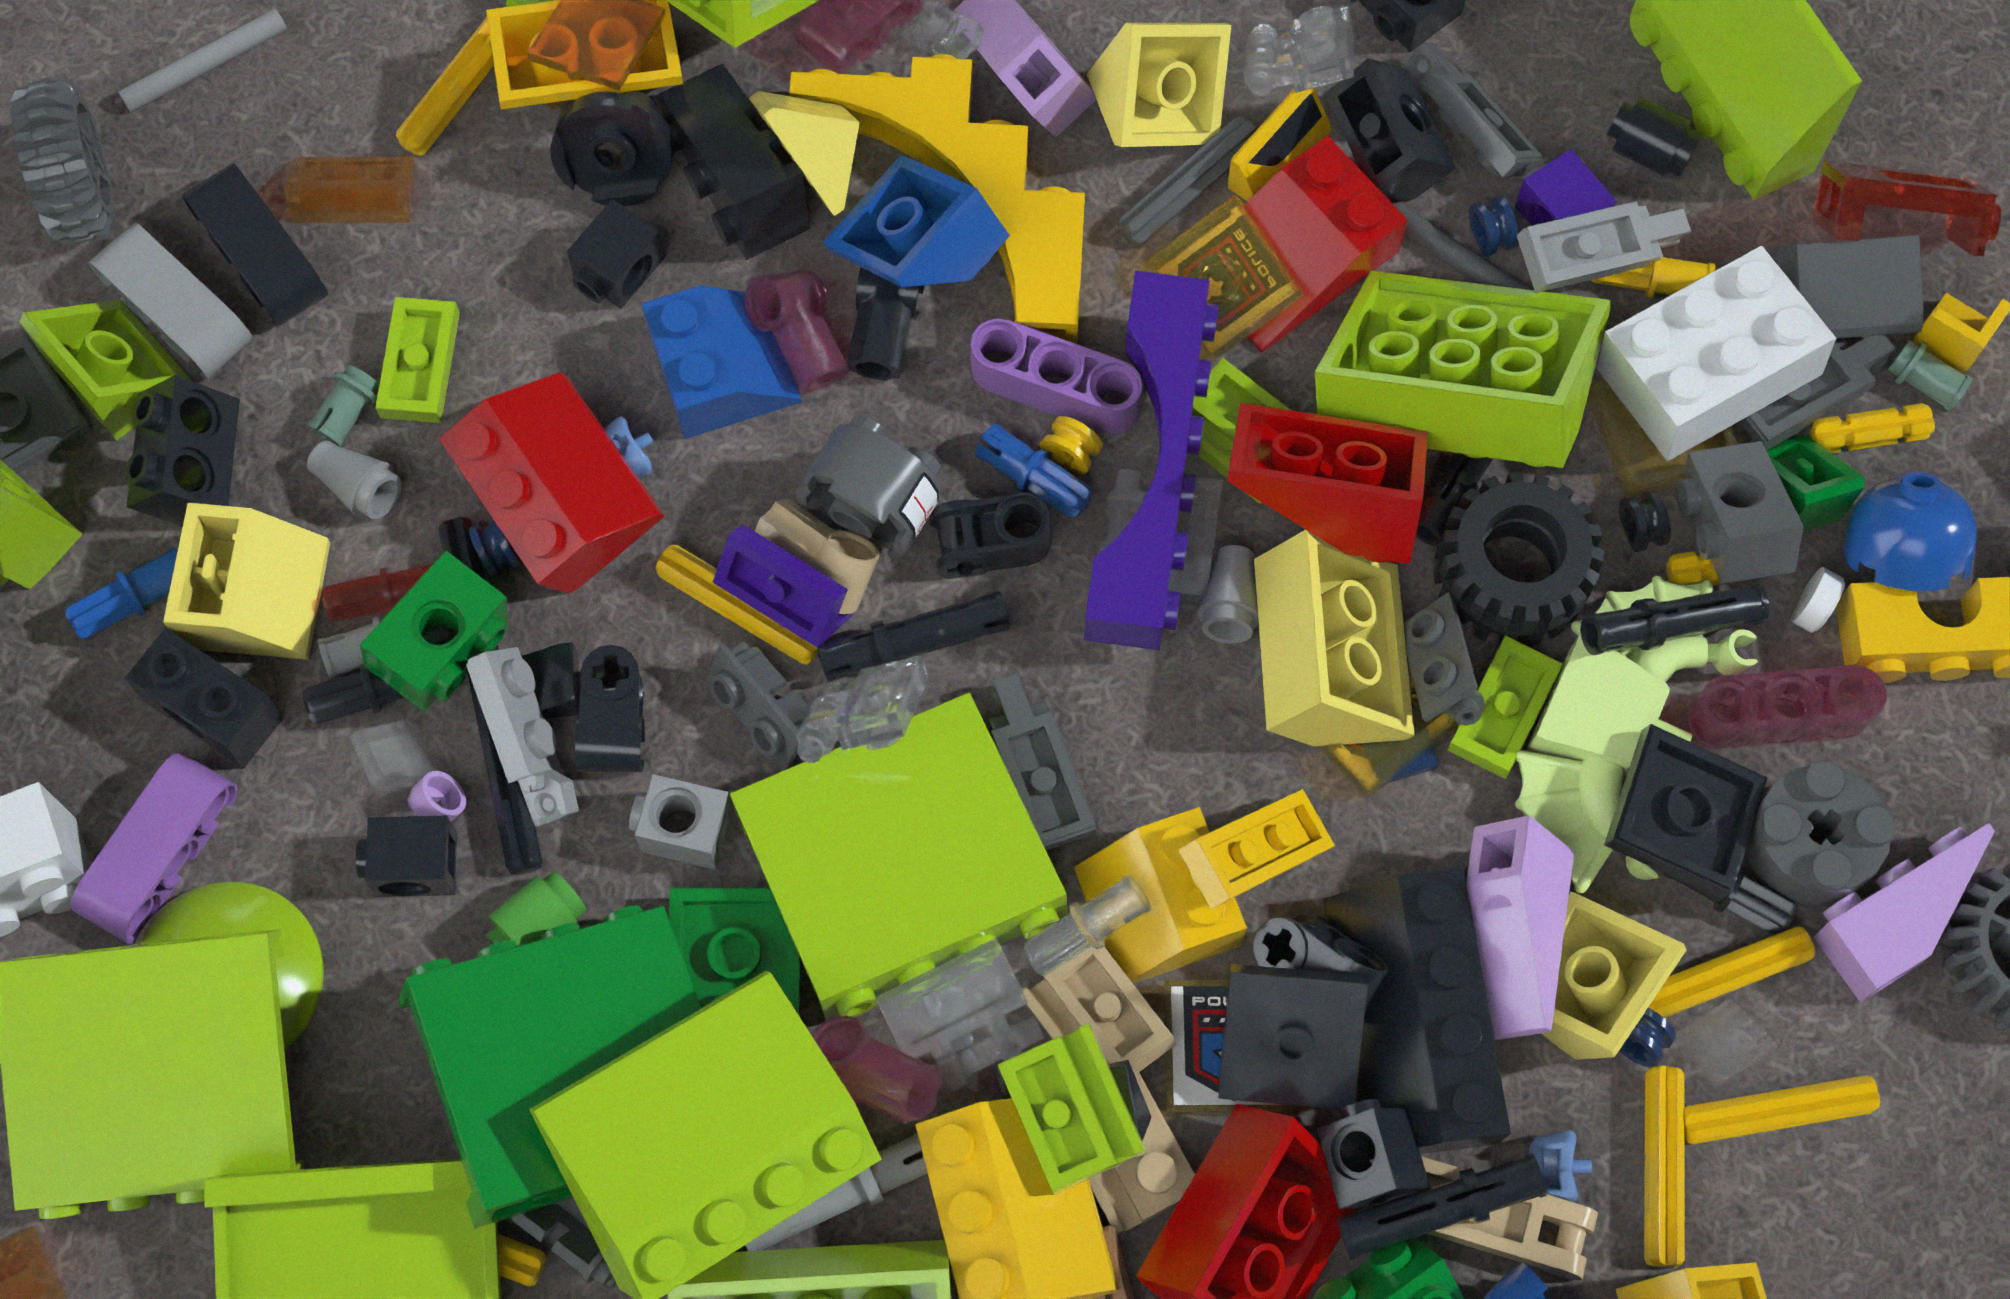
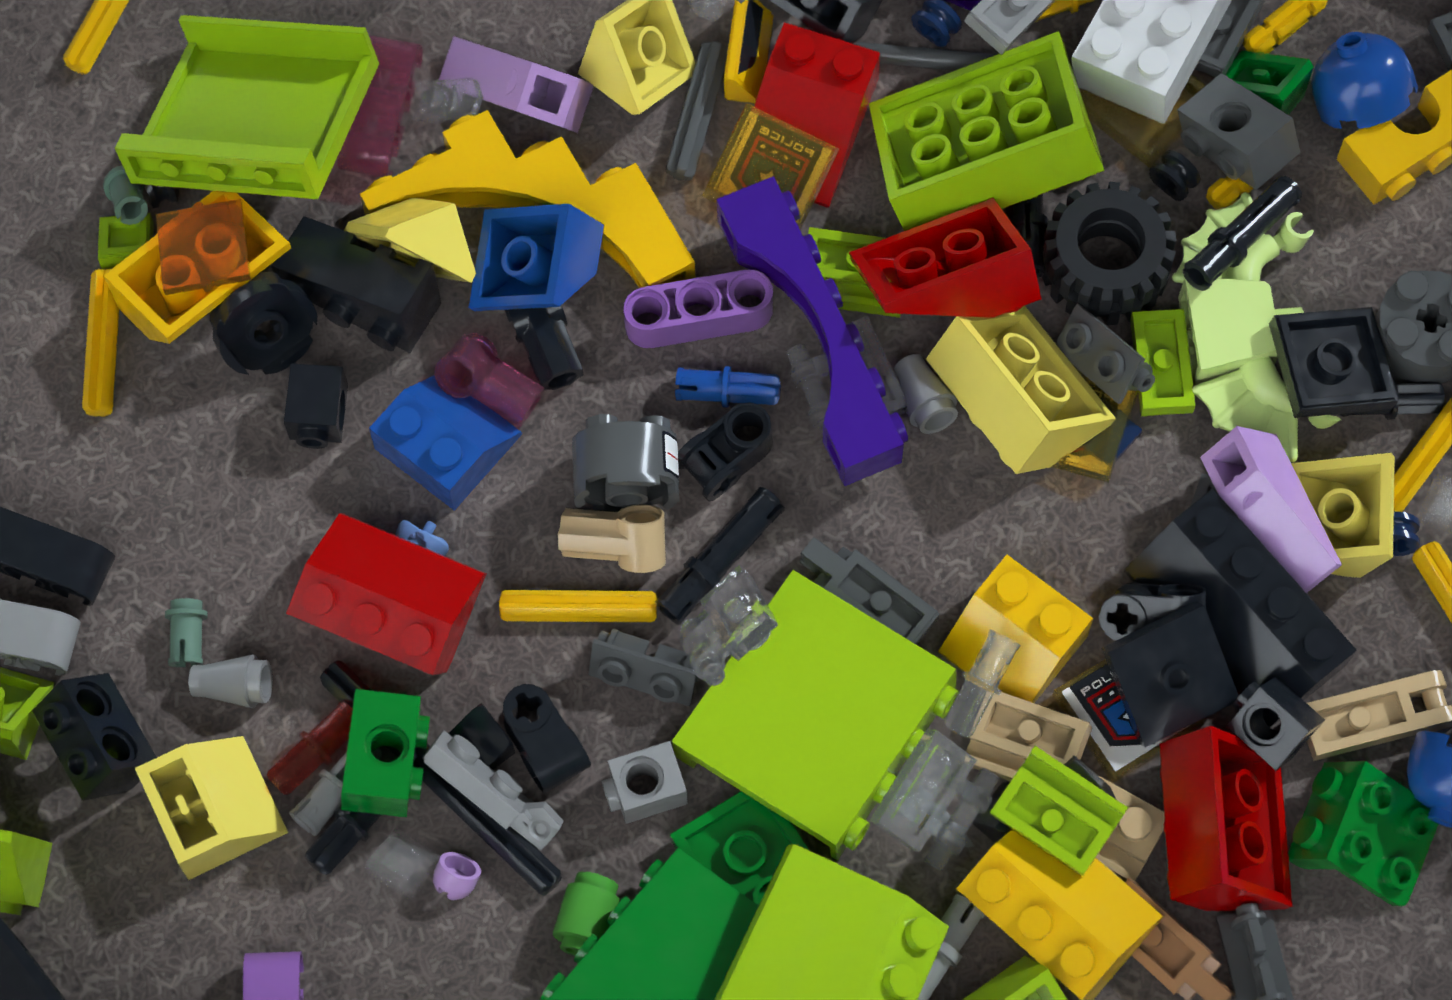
camera: 30 degrees left, 0 degrees up
blue axle [64,547,178,639] -> none
black brick [124,627,284,769] -> none
clear orange slope [284,157,415,223] -> none
black brick [356,815,457,897] -> none
lime plate [375,297,460,423] -> none
dark blue bush [469,516,523,578] -> none
dark purple panel [713,524,853,648] -> none
clear pink piece [812,1015,942,1124] -> none
yellow bush [1040,416,1103,475] -> none
yellow plate [1178,789,1335,910] -> none
black pin [1336,1153,1547,1260] -> none
medium blue piece [1529,1130,1592,1202] -> none
clear pink beam [1688,665,1887,749] -> none
white tile [1790,567,1845,633] -> none

